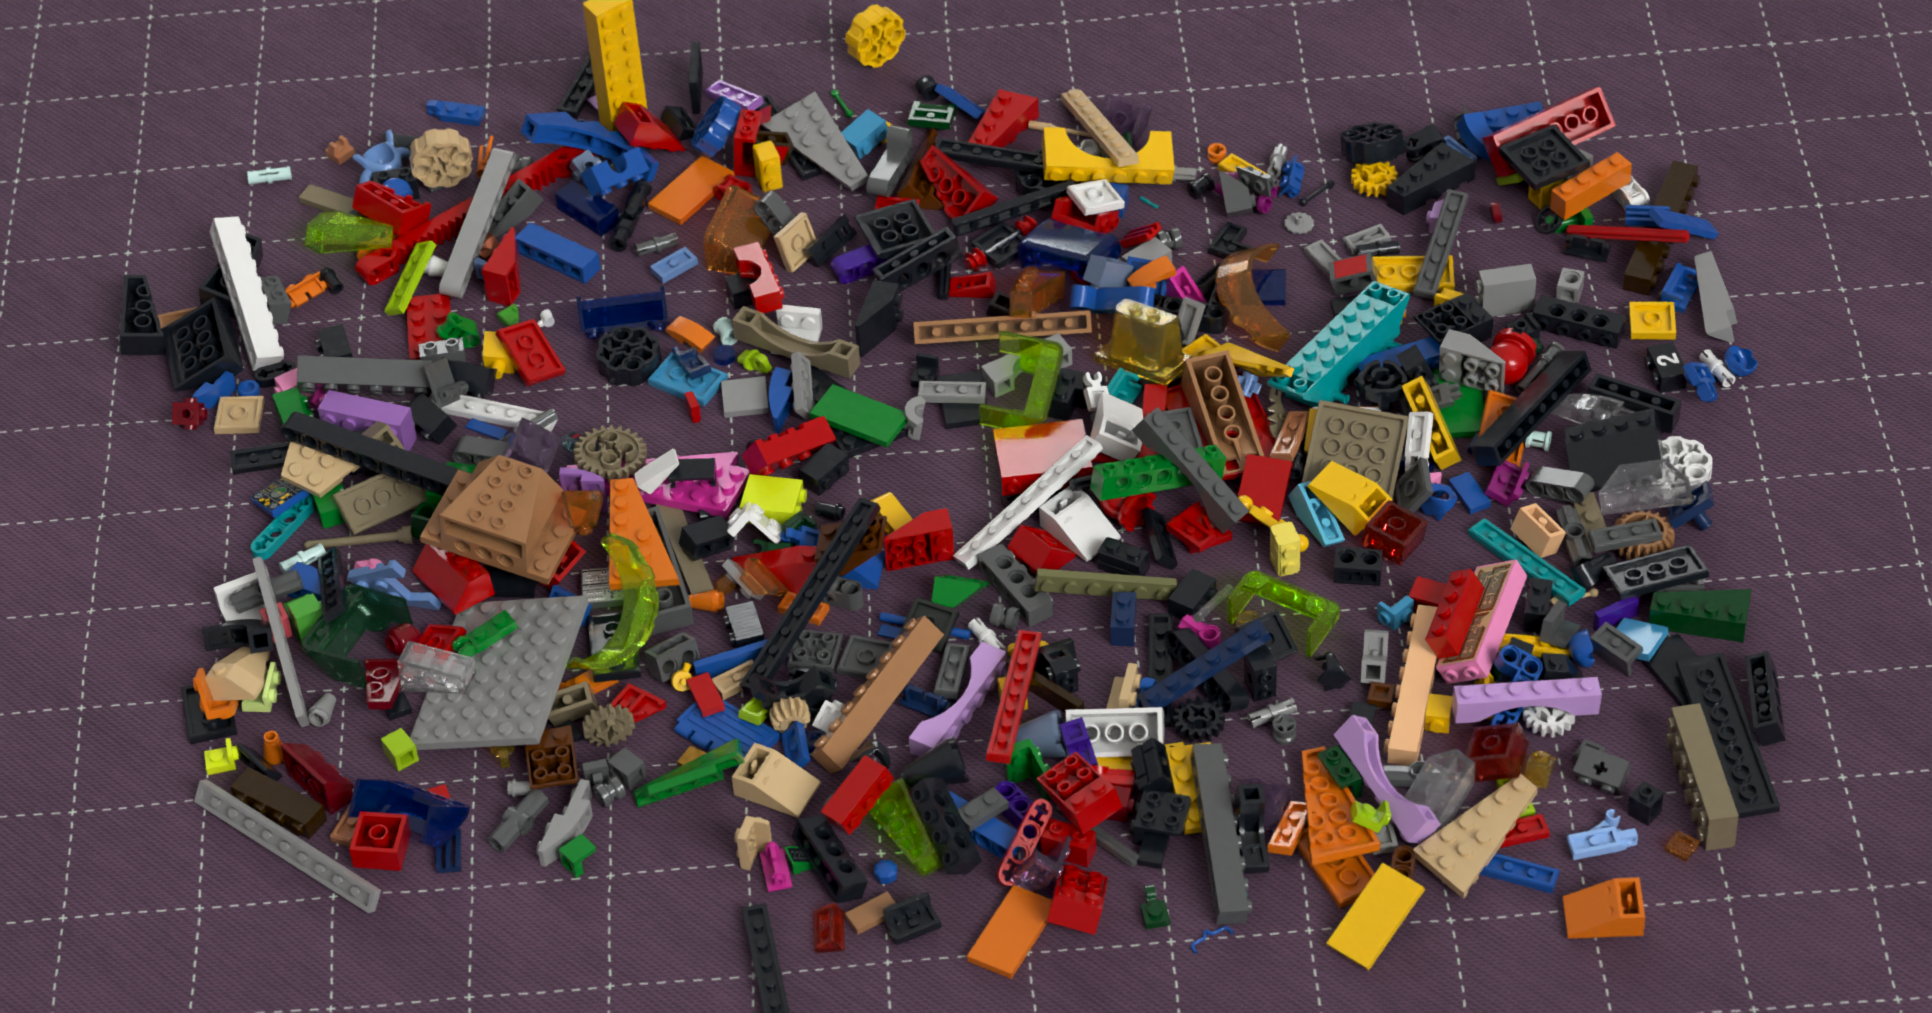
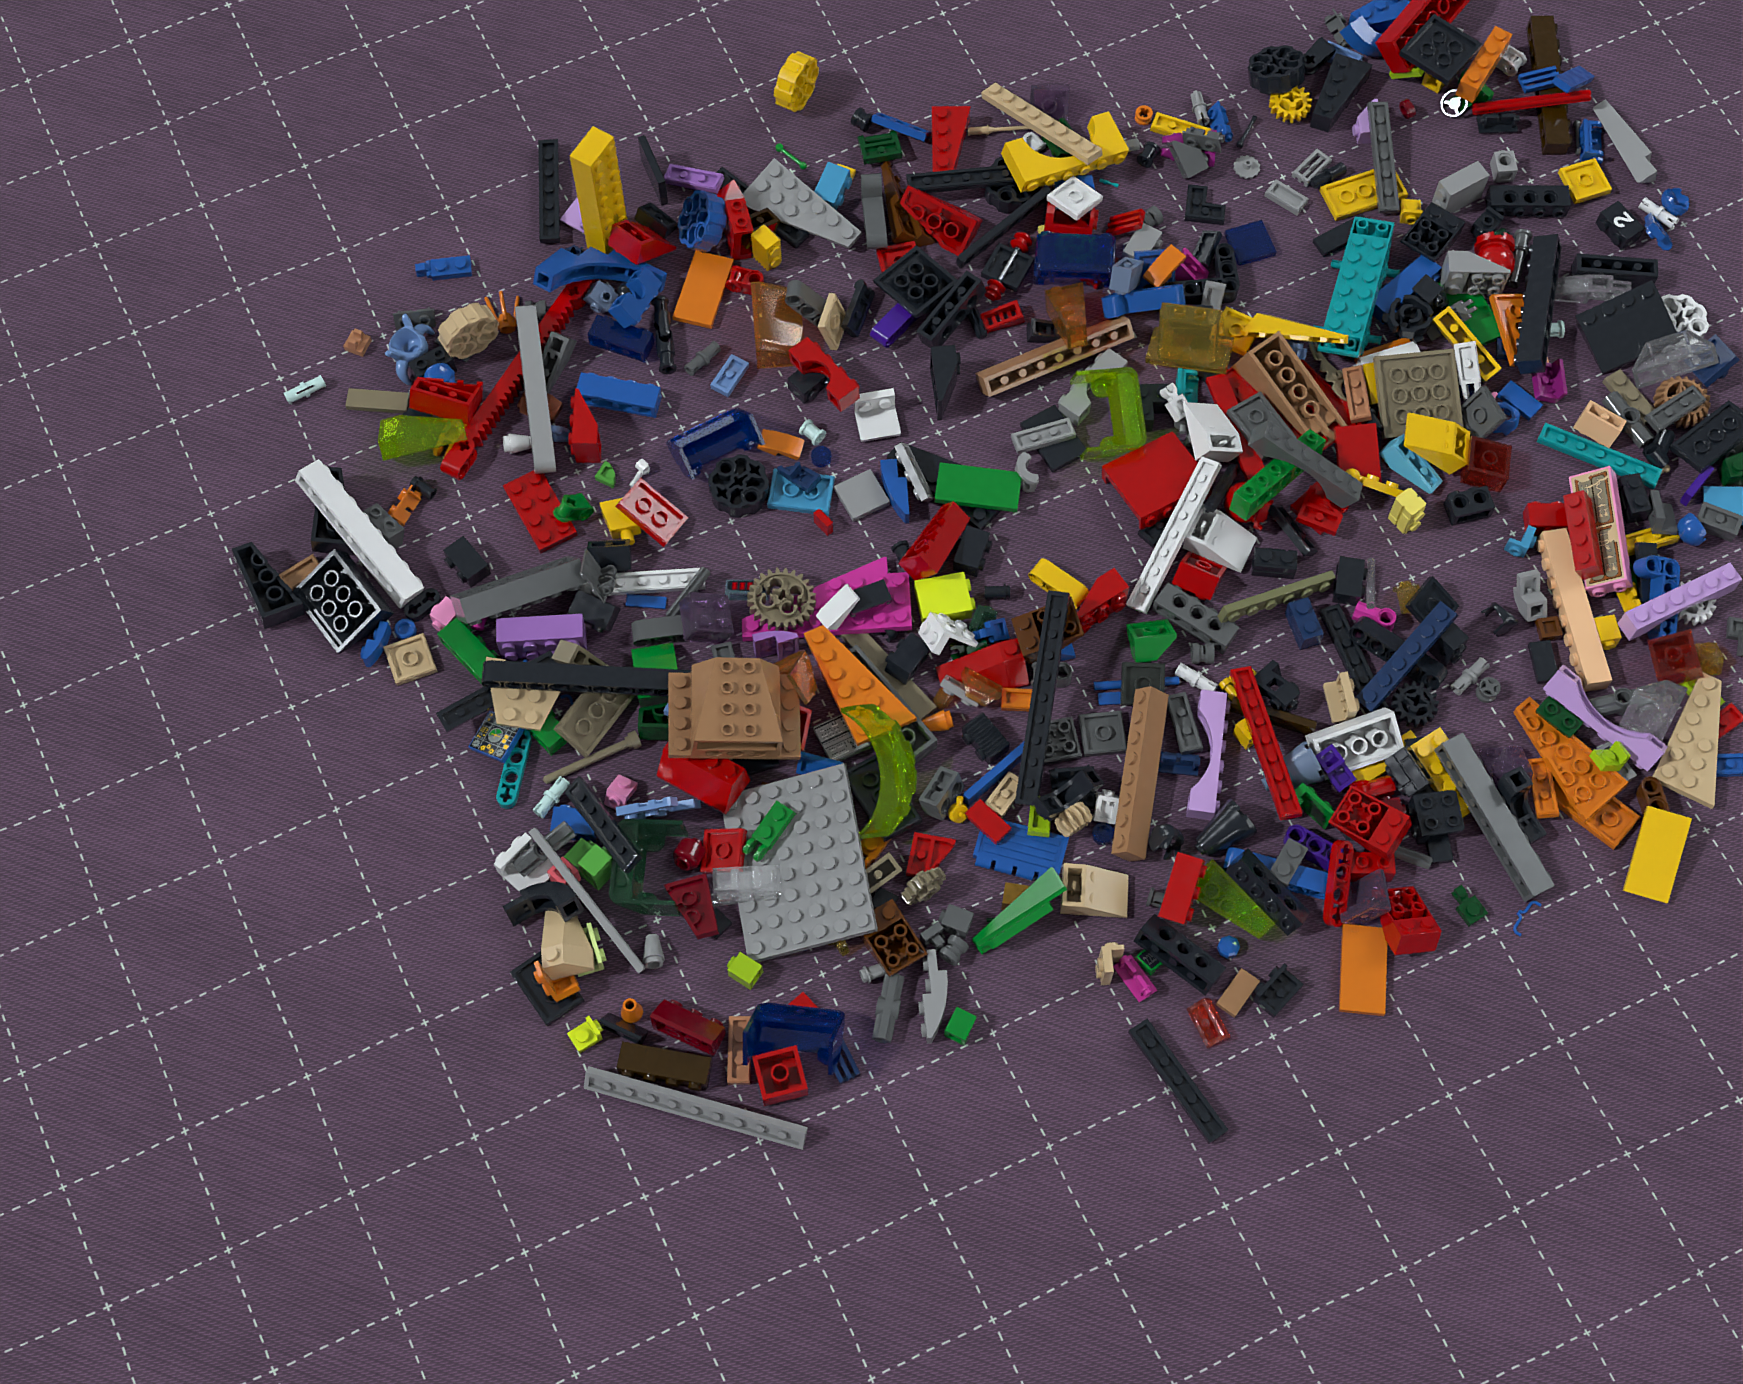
camera: 25 degrees left, 20 degrees up
dark red brick [172,398,207,429] -> none
lime tile [384,241,436,316] -> none
dark grey brick [419,337,467,362] -> none
dark tan arch [732,306,860,379] -> none
lime piece [737,349,772,374] -> none
blue plate [781,721,811,768] -> none
black bracket [910,353,940,388] -> none
blue hand [1133,677,1156,708] -> none
clear orange windscreen [1215,243,1291,352] -> none
clear neon green windscreen [1227,571,1340,658] -> none
dark grey brick [1328,253,1378,296] -> none
dark grey beam [1525,466,1595,503] -> none
black slope [1537,653,1583,681] -> none

